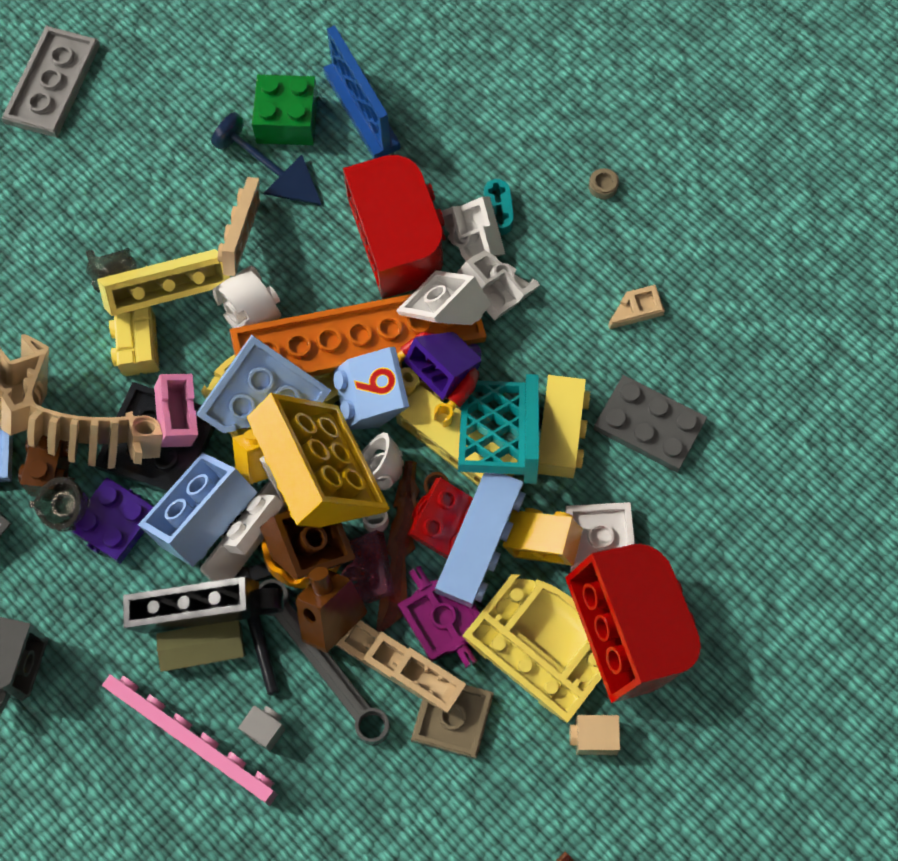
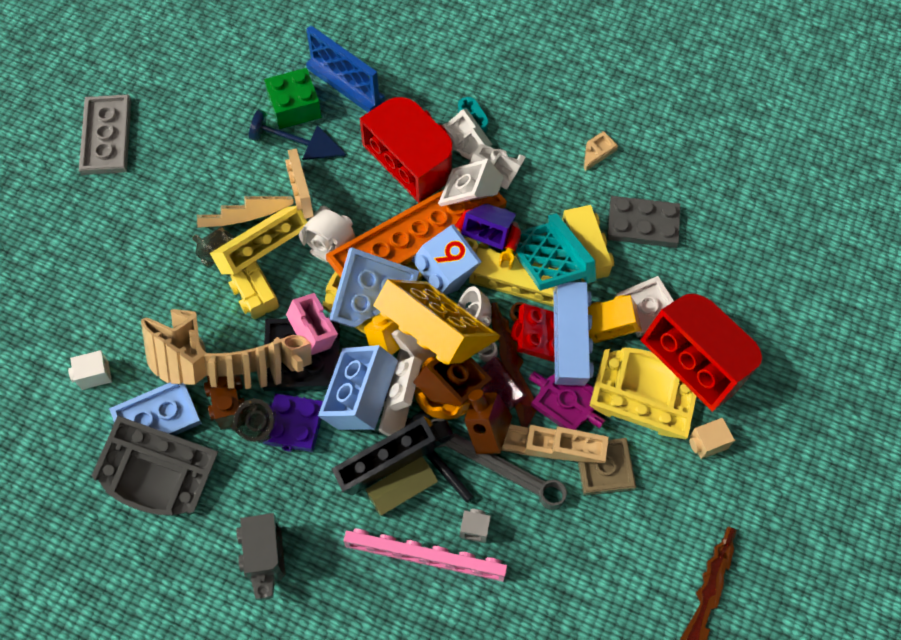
camera: 25 degrees left, 5 degrees down
dark tan tile [589,168,619,199] -> none
none -> tan slope [197,196,293,228]

